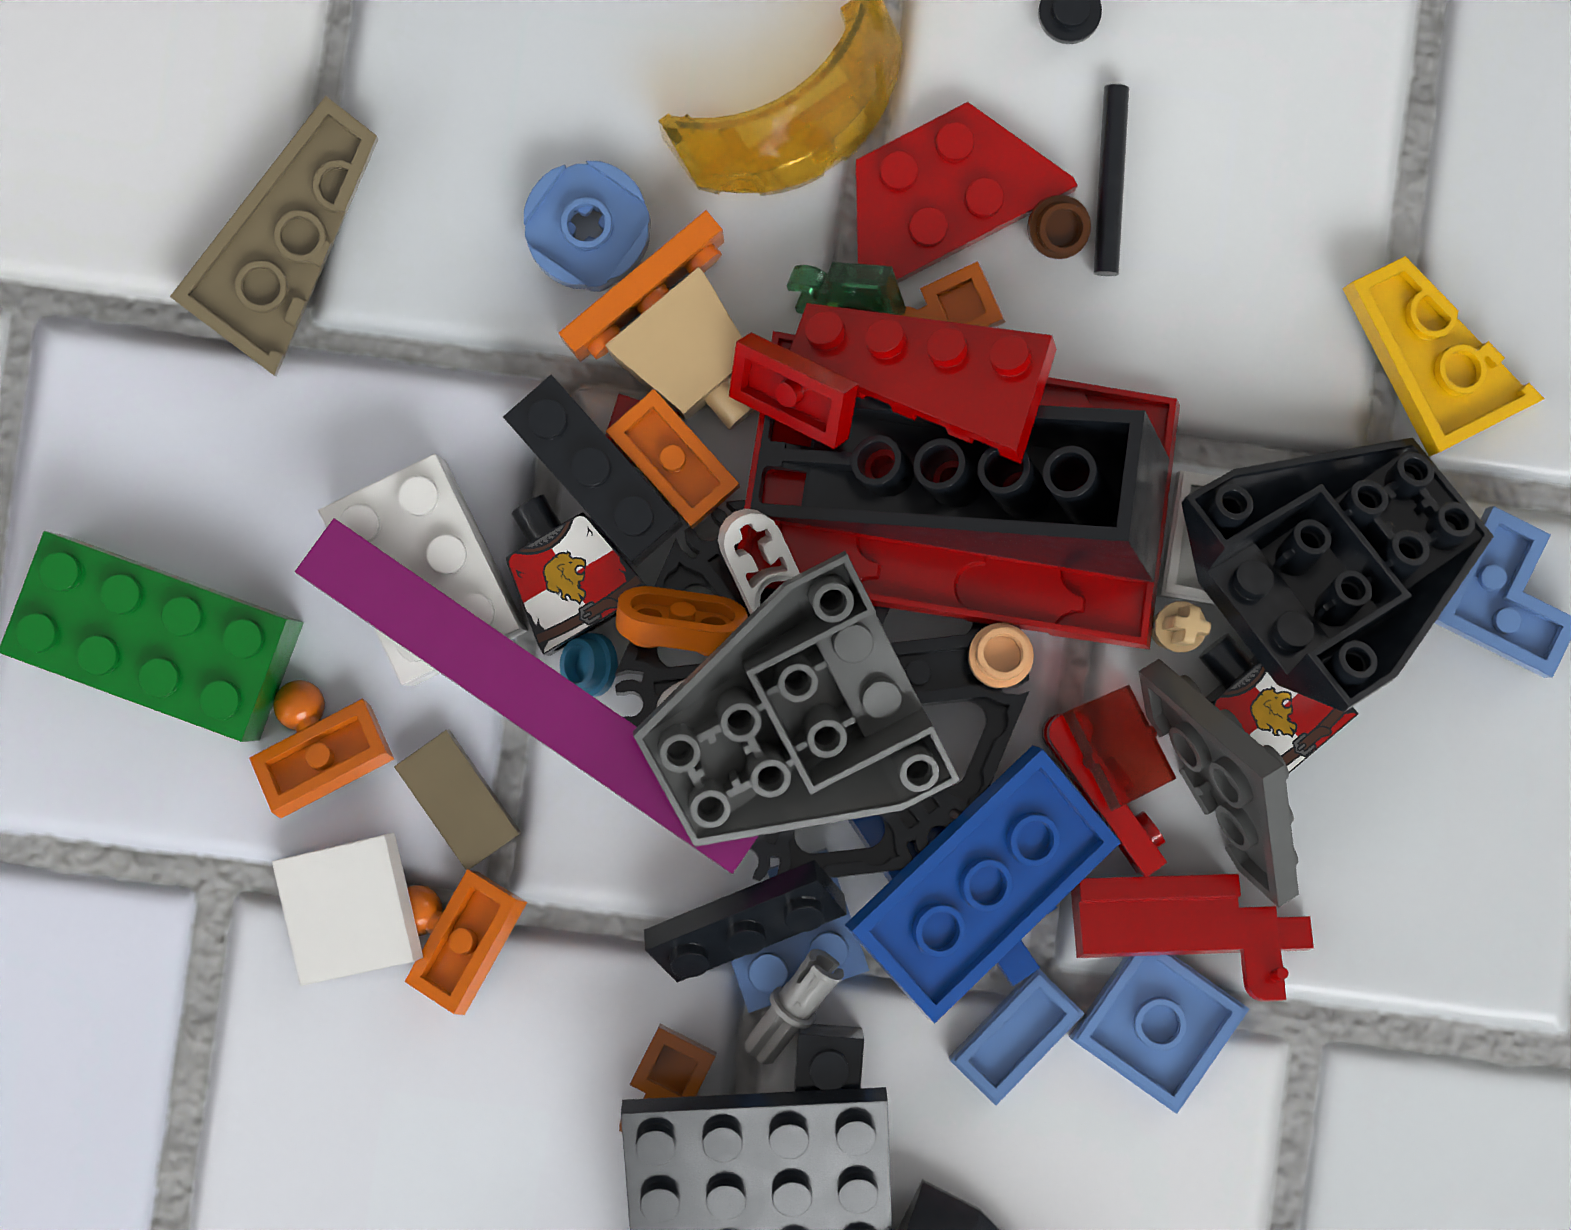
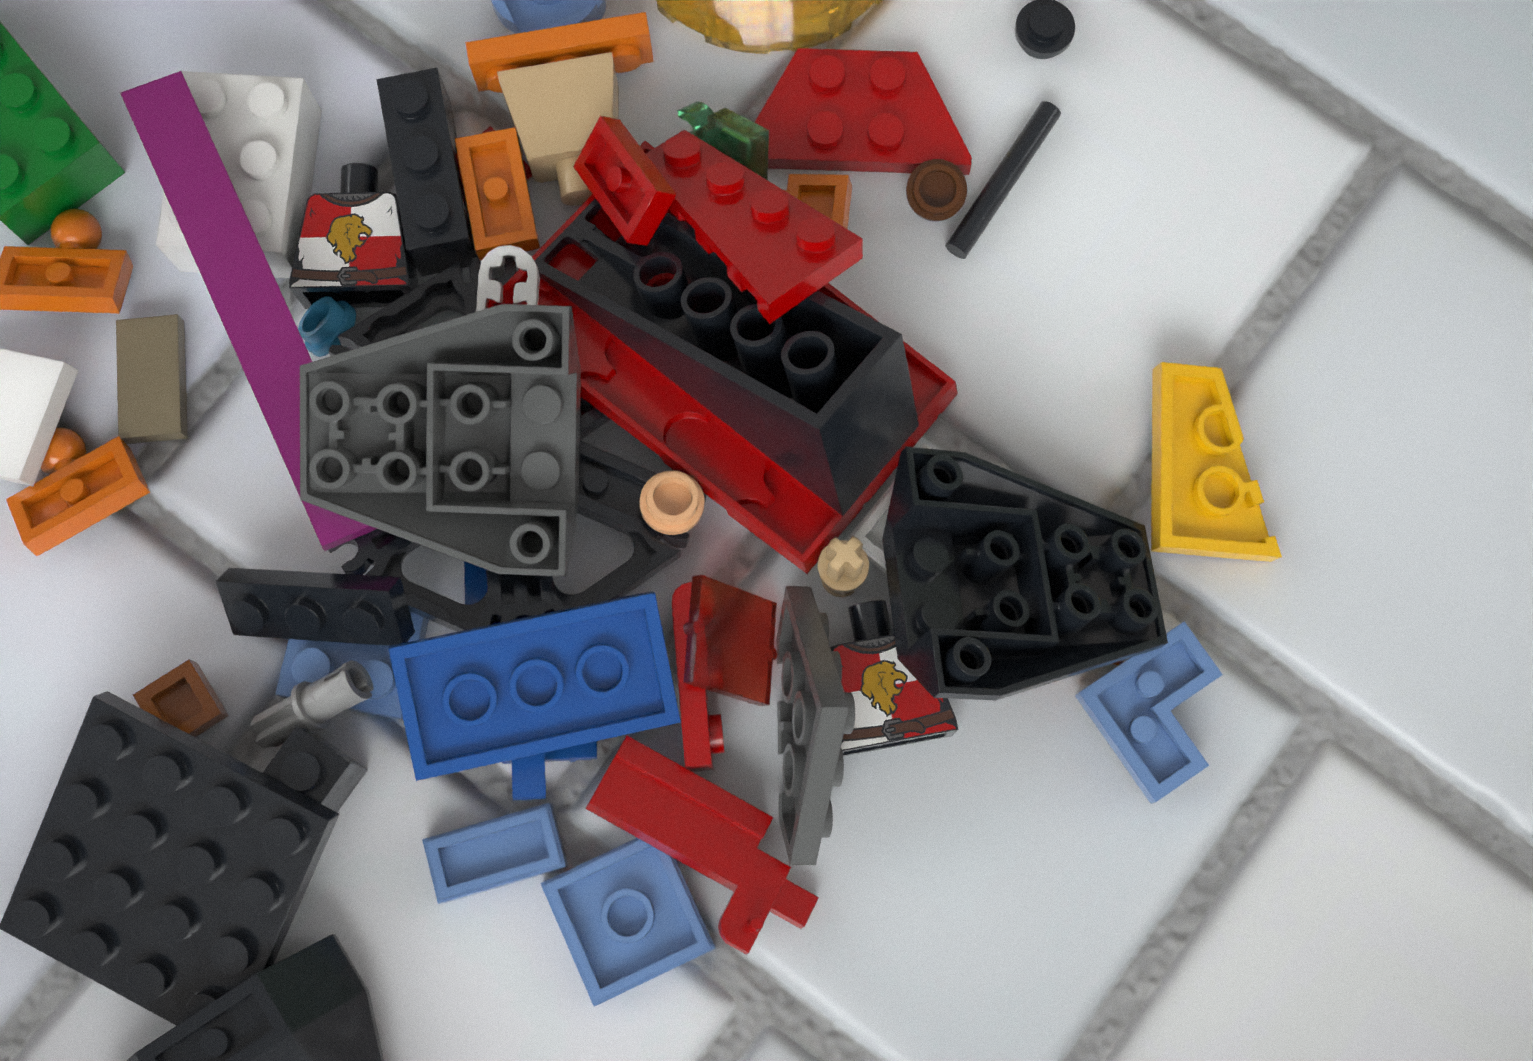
camera: 30 degrees right, 10 degrees down
orange plate [615,586,748,656] -> none

